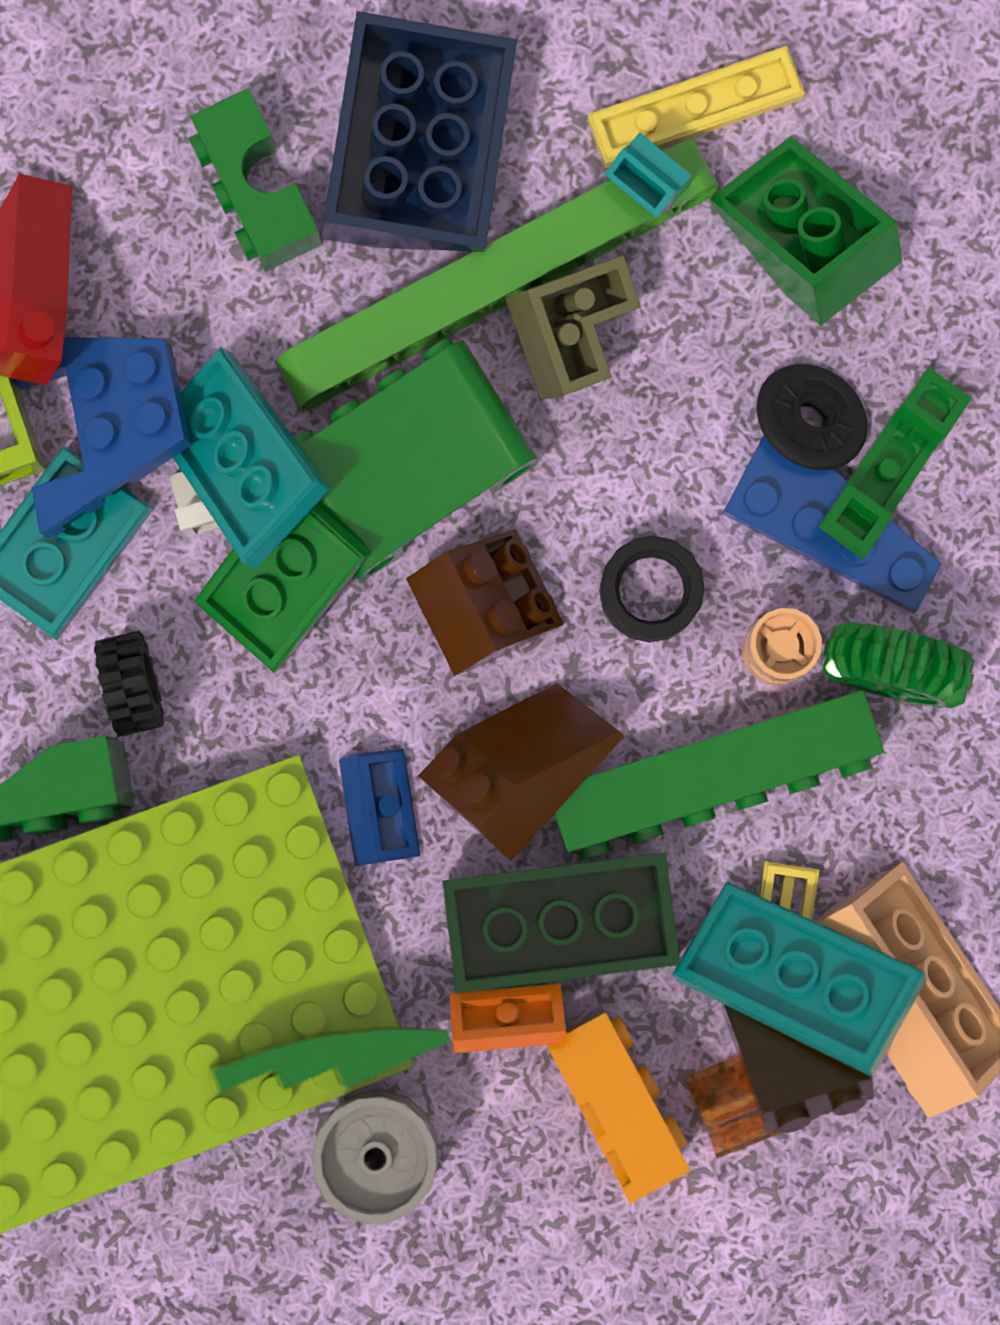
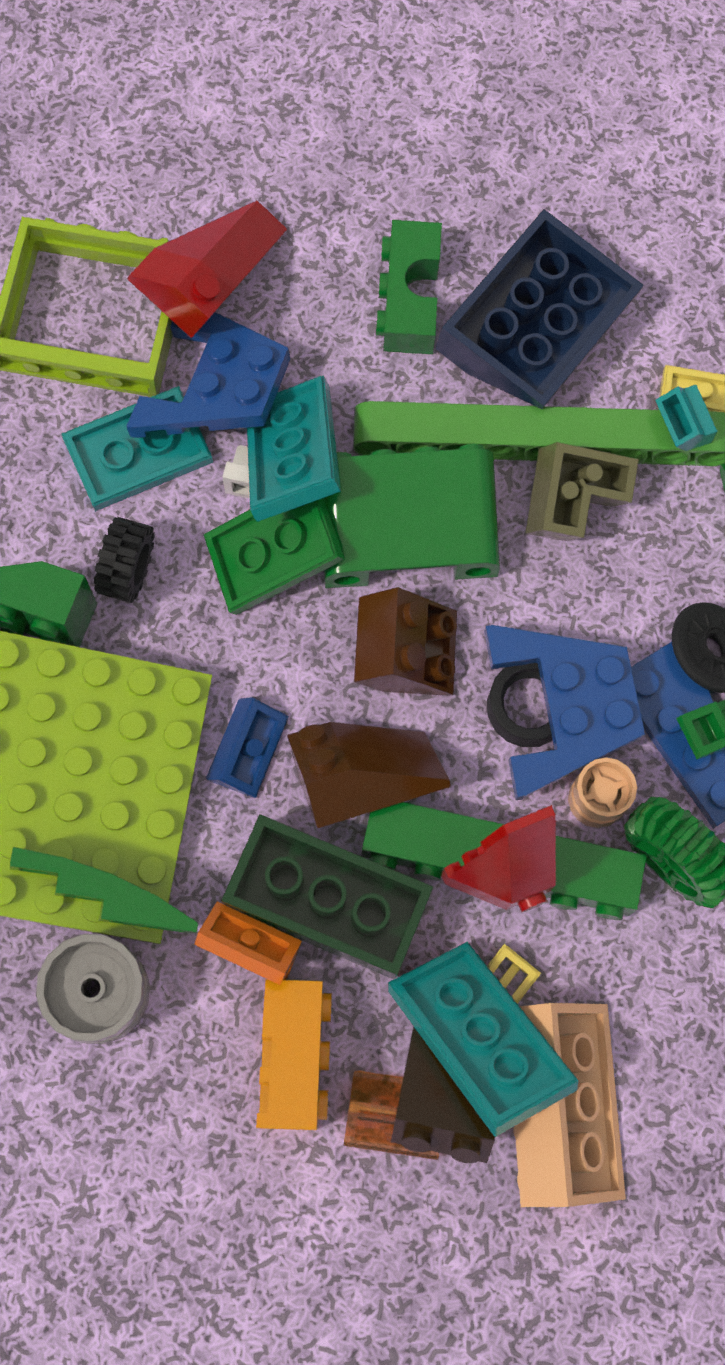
camera: 30 degrees right, 10 degrees down
none -> red wedge [441,805,556,912]
none -> blue wing [484,625,645,800]

